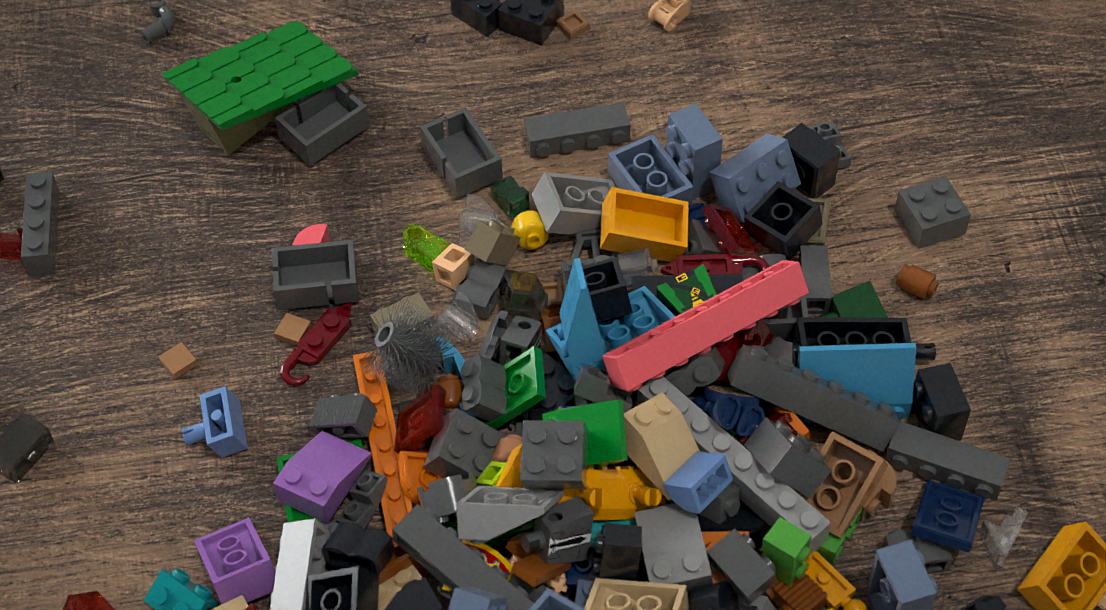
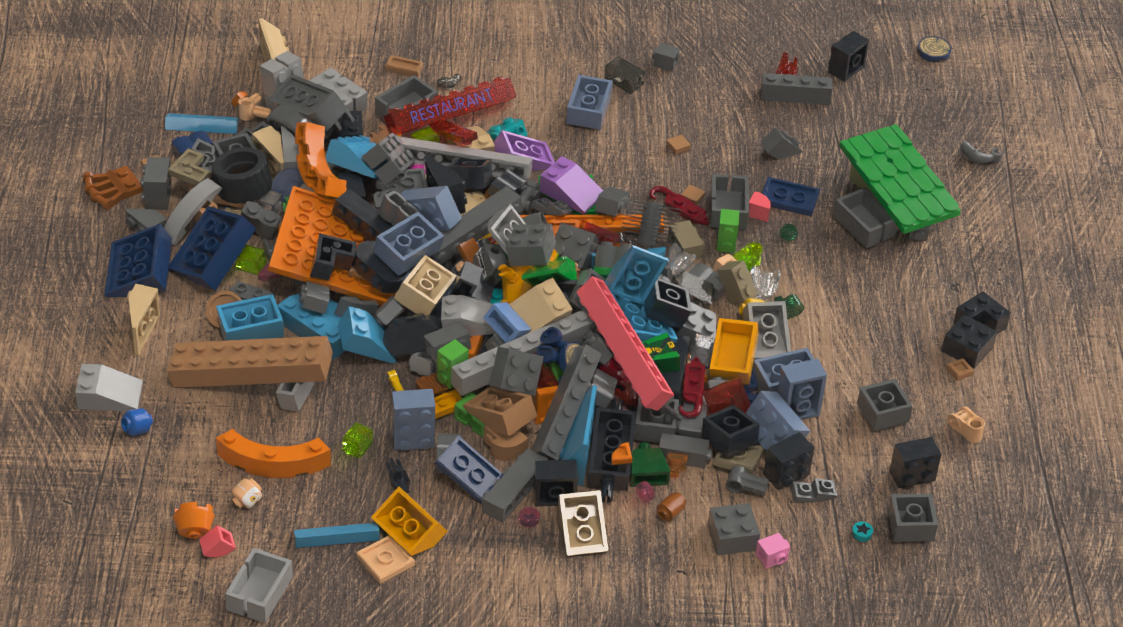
camera: 95 degrees right, 10 degrees down
medium blue brick [182,386,248,458] -> none
dark grey piece [420,107,503,198] -> none
dark grey brick [524,102,631,158] -> none
clear slope [979,507,1028,571] -> none
none -> clear pink tile [519,507,540,527]
none -> tan slope [558,490,608,556]
none -> sand blue brick [566,75,613,130]
none -> orange tile [611,442,632,465]
none -> clear pink tile [636,481,655,503]
none -> clear orange tile [667,453,688,478]
none -> bright green brick [716,209,740,253]
none -> dark grey piece [726,466,769,496]
none -> bright pink brick [756,533,790,569]
none -> dark grey slope [761,127,803,159]
none -> dark blue tile [762,177,821,217]
none -> clear green plate [779,224,798,241]
none -> teal tile [852,521,873,542]
none -> dark grey brick [857,379,913,431]
none -> dark grey brick [888,494,938,542]
none -> black brick [889,437,942,489]

